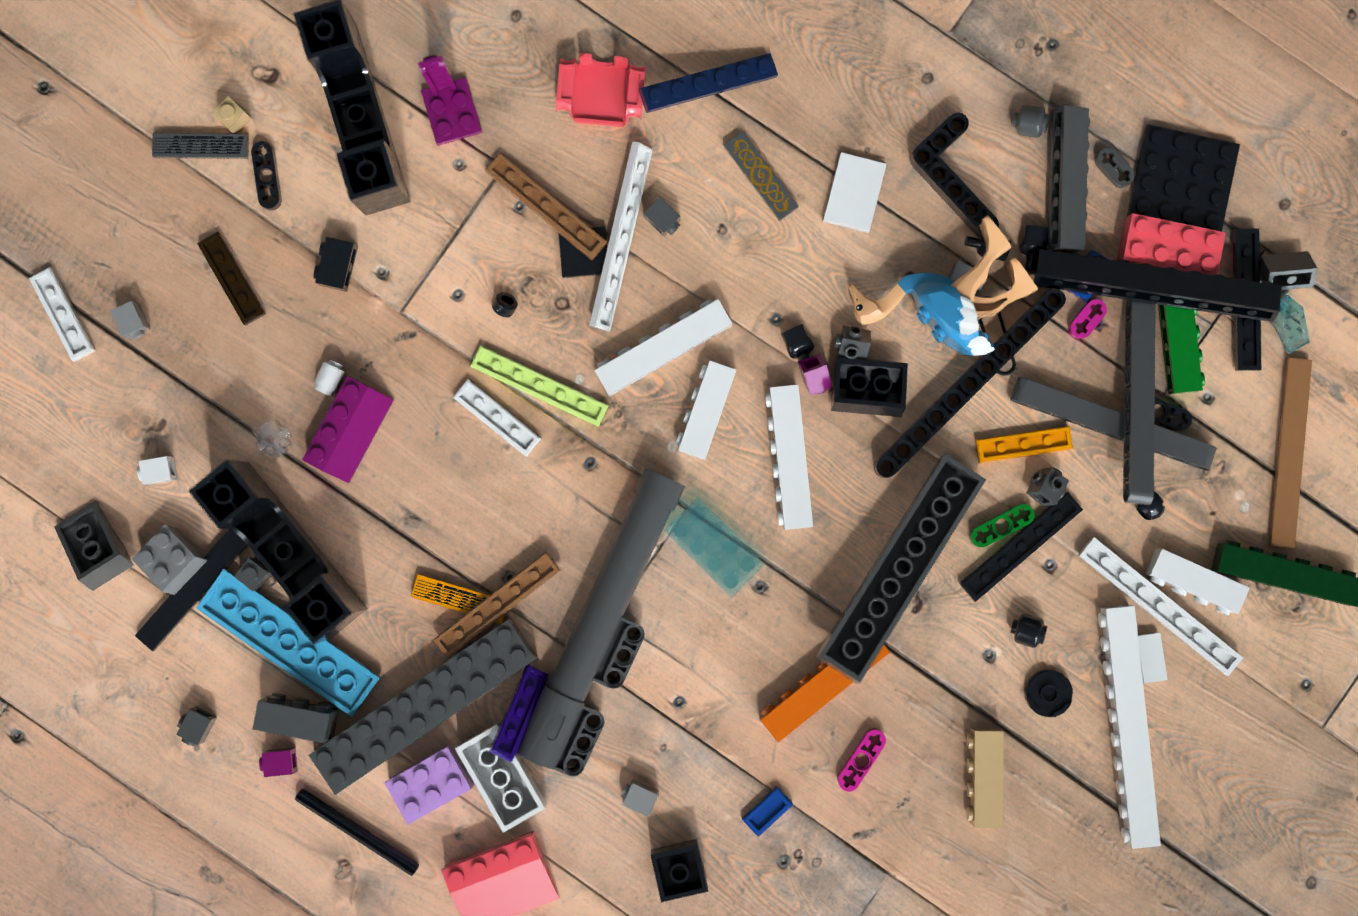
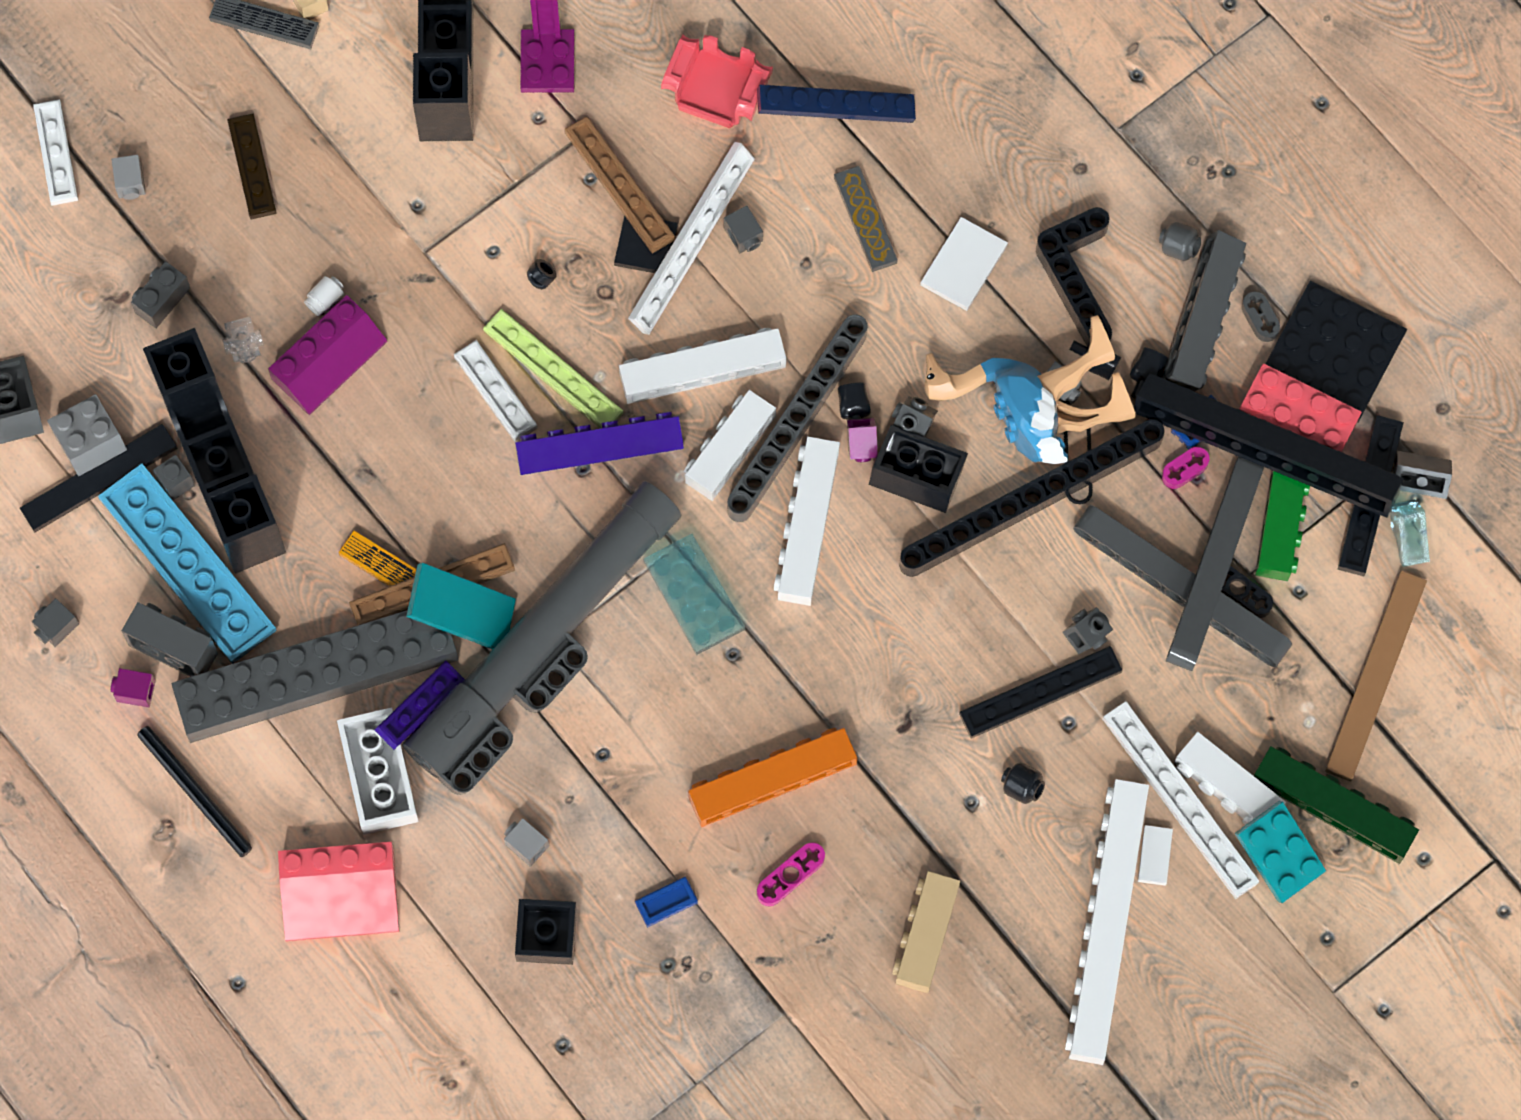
camera: 15 degrees right, 15 degrees down
white brick [137,456,178,485] -> none
black beam [251,141,282,211] -> none
black brick [313,237,358,292] -> none
lavender brick [385,744,474,825] -> none
dark grey brick [815,454,986,683] -> none
green beam [969,504,1034,547] -> none
light orange tile [975,426,1073,463] -> none
black tile [1025,670,1073,717] -> none
black piece [1135,491,1165,520] -> none
none -> dark grey brick [131,261,190,329]
none -> teal tile [406,563,516,649]
none -> dark purple brick [515,411,684,475]
none -> dark grey beam [727,314,868,522]
none -> teal plate [1235,801,1326,903]

